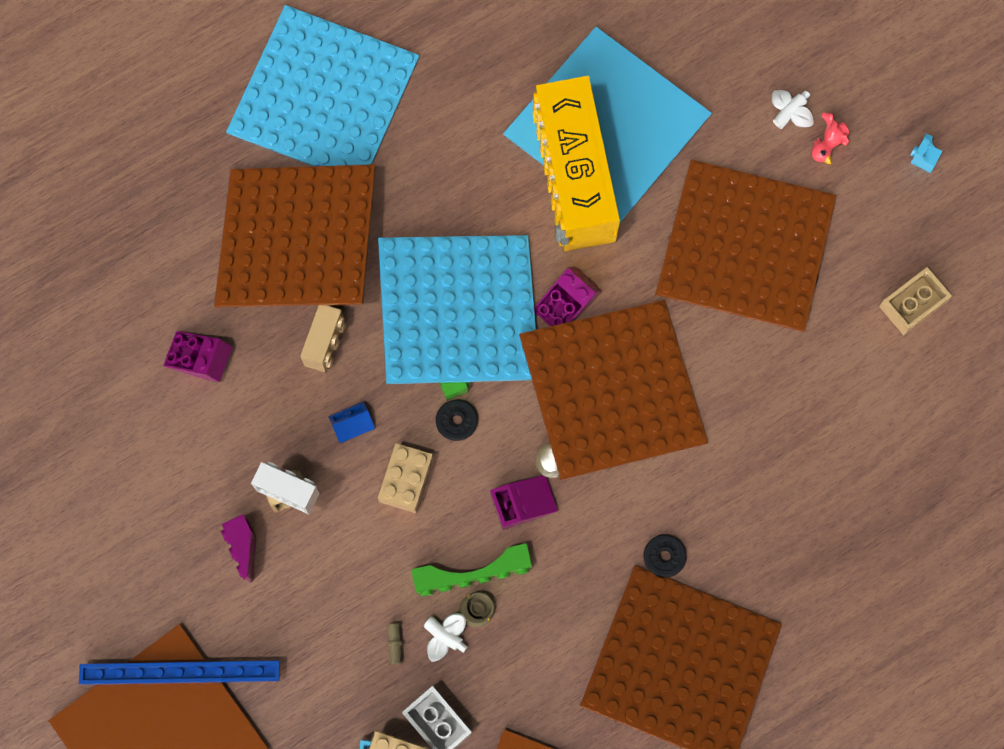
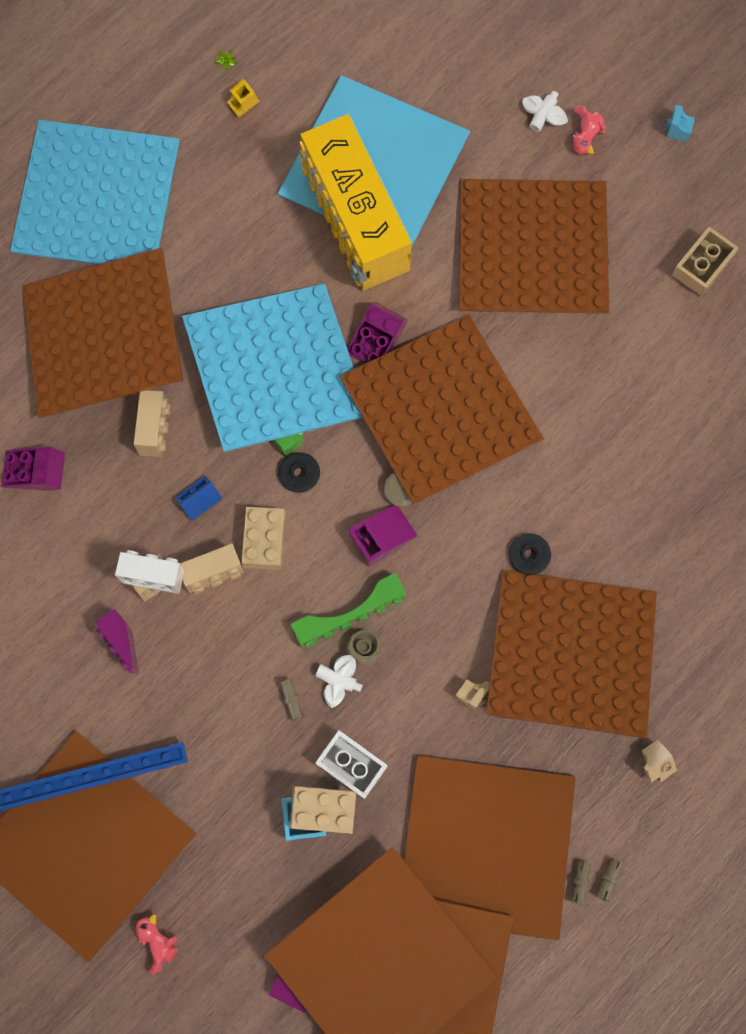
camera: 15 degrees left, 0 degrees up
none -> tan brick [180,543,244,594]
none -> yellow brick [227,79,260,117]
none -> tan brick [455,679,490,711]

